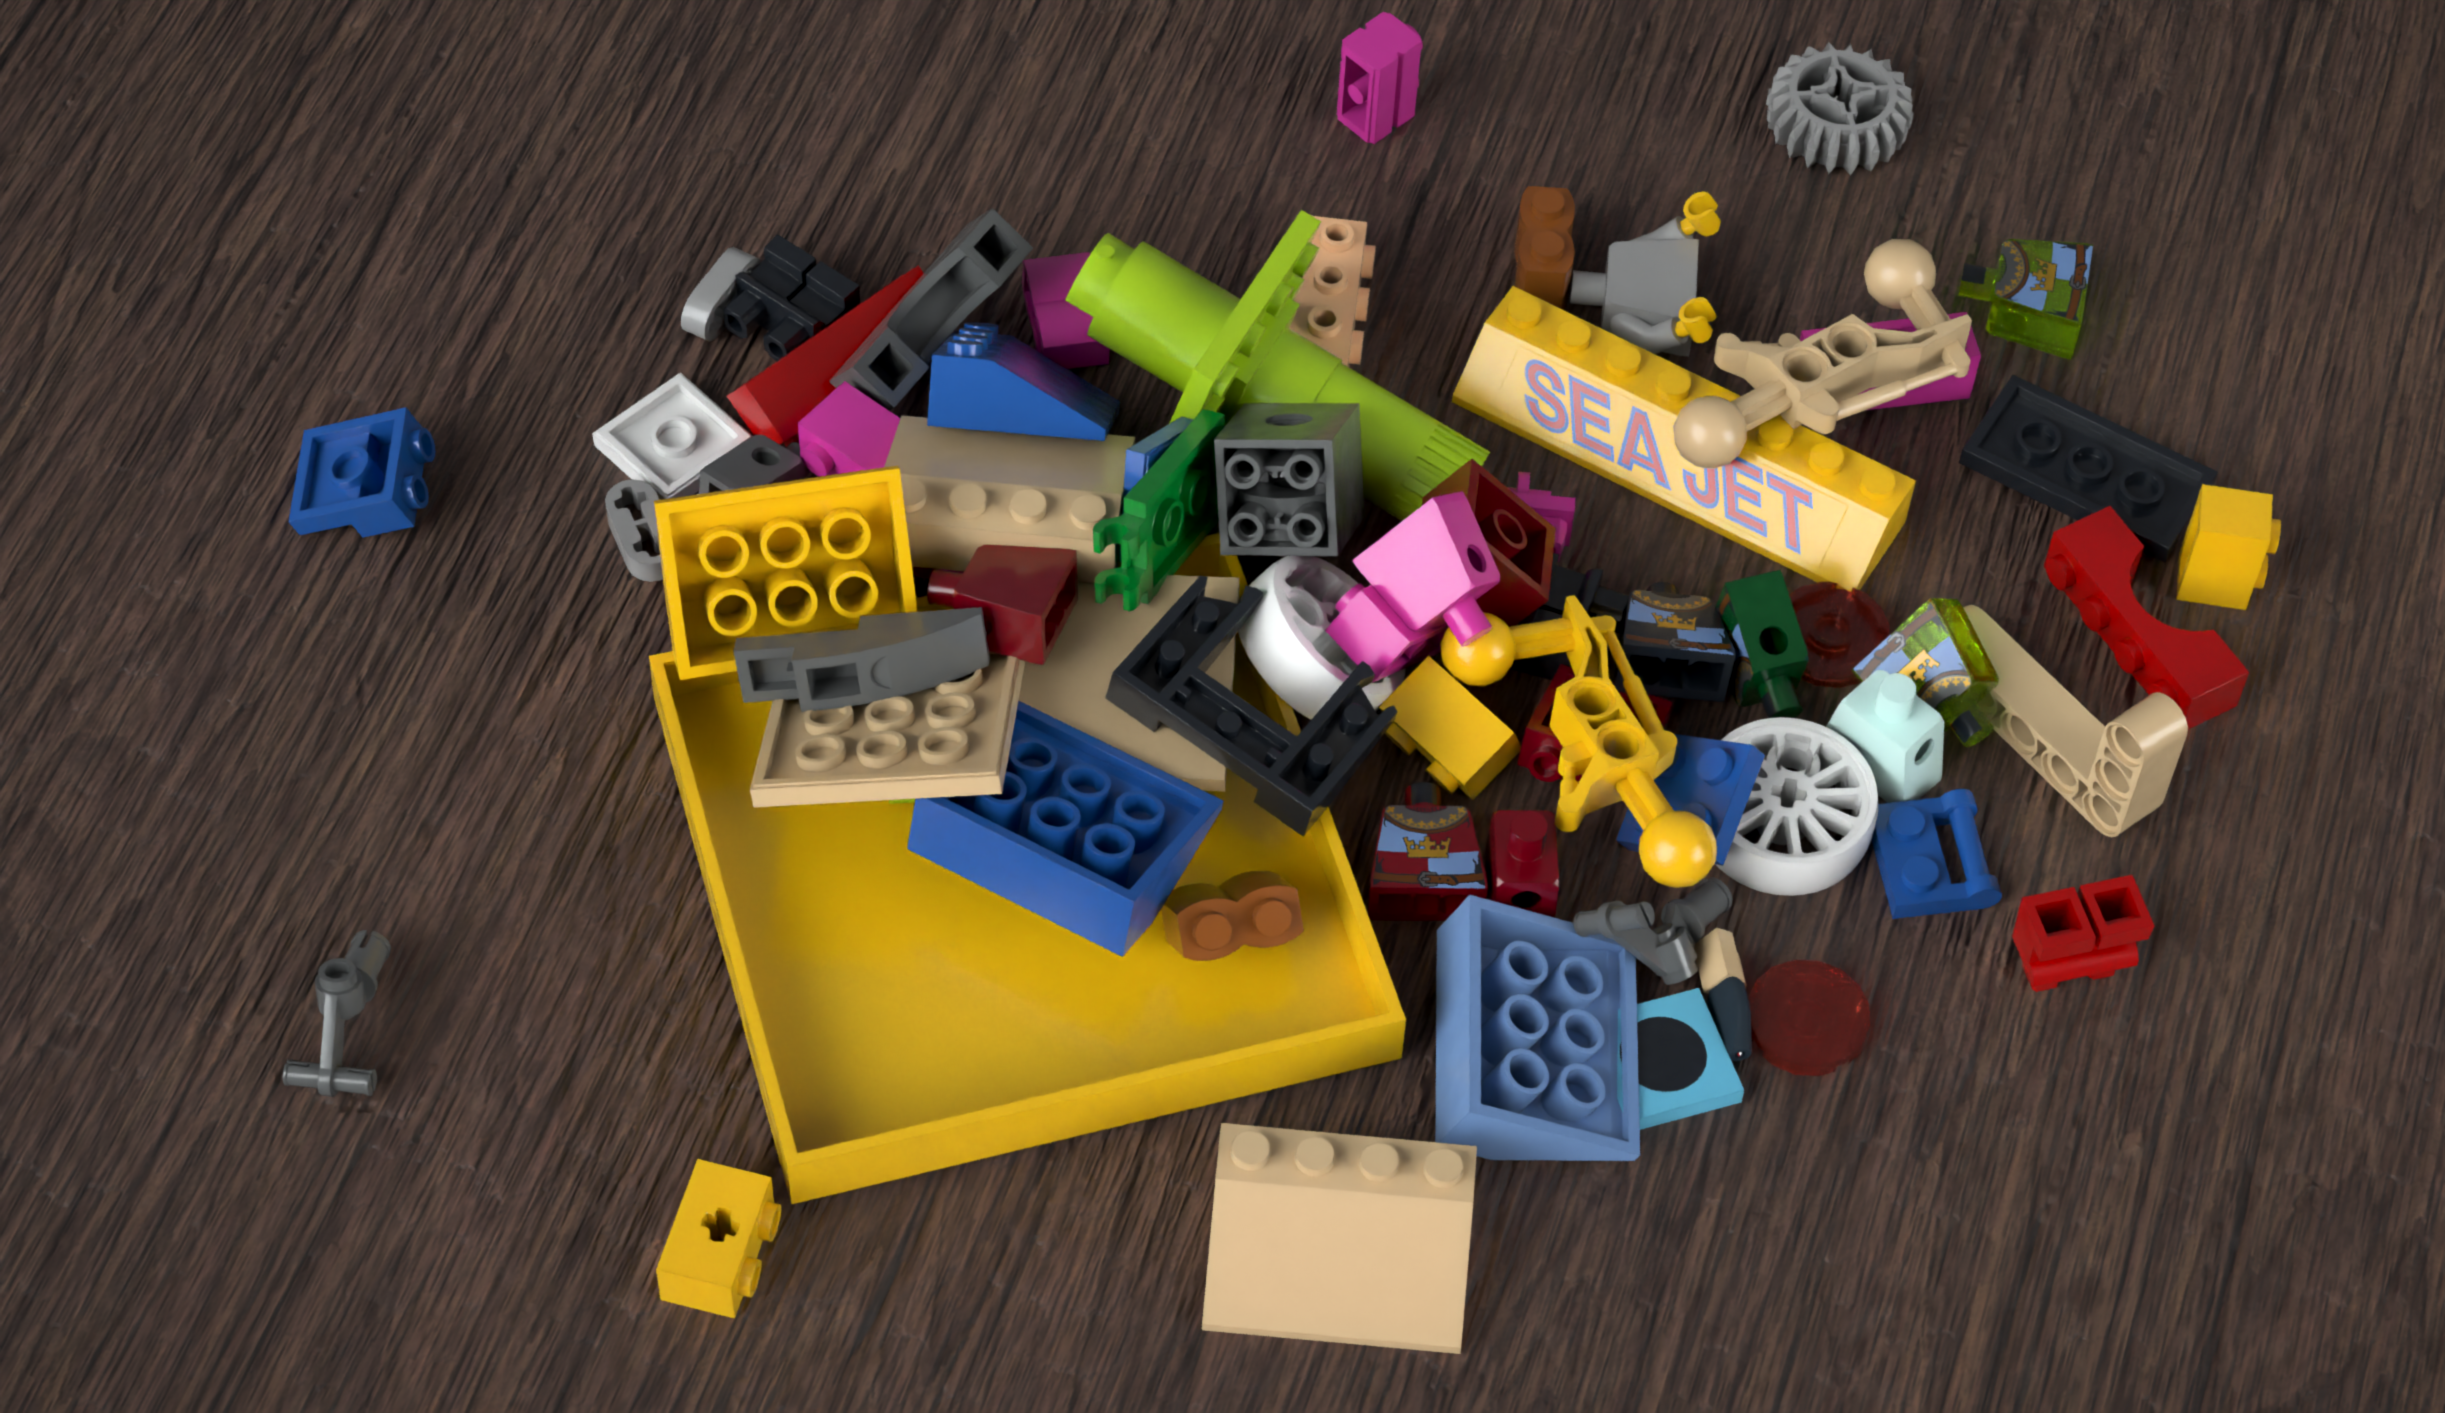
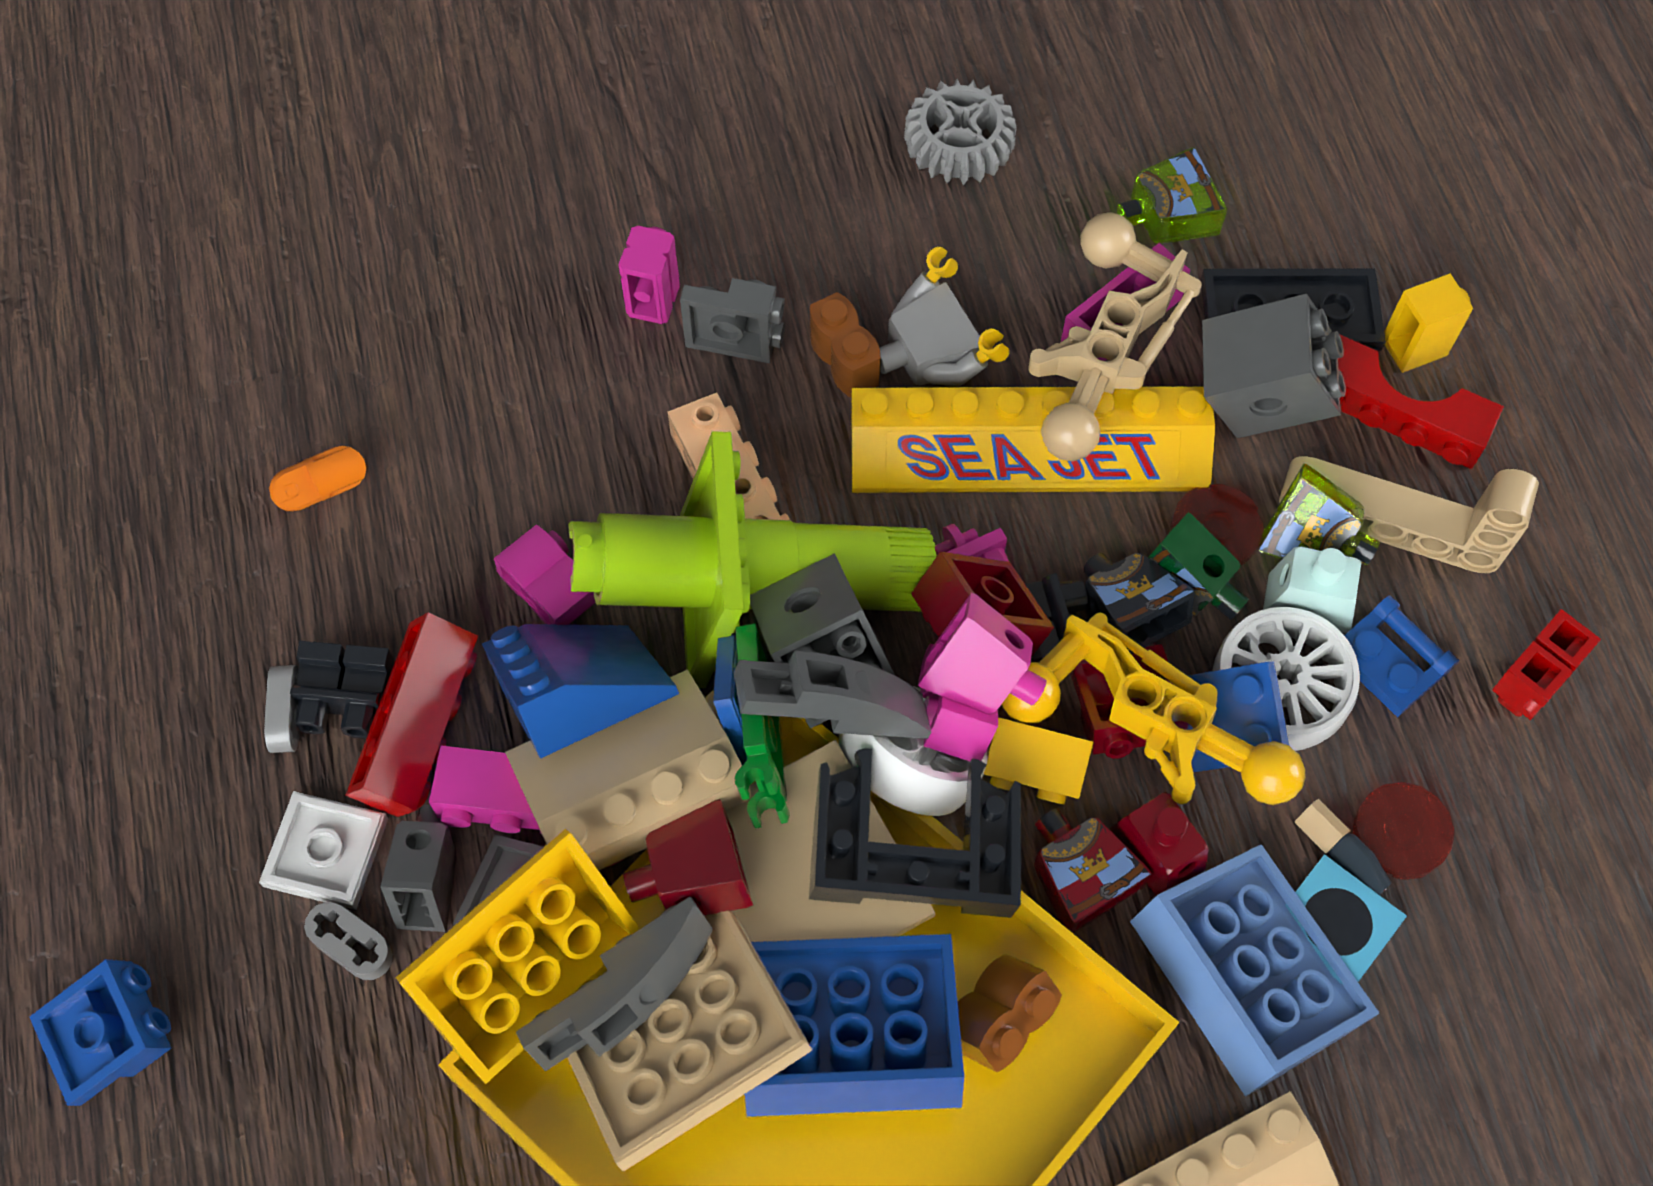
camera: 30 degrees left, 10 degrees up
dark grey arch [829,208,1033,410] -> none
dark grey pin [1573,877,1733,985] -> none
none -> orange arm [269,445,366,512]
none -> dark grey plate [680,278,786,363]
none -> dark grey slope [734,650,931,739]
none -> dark grey brick [1202,294,1346,438]

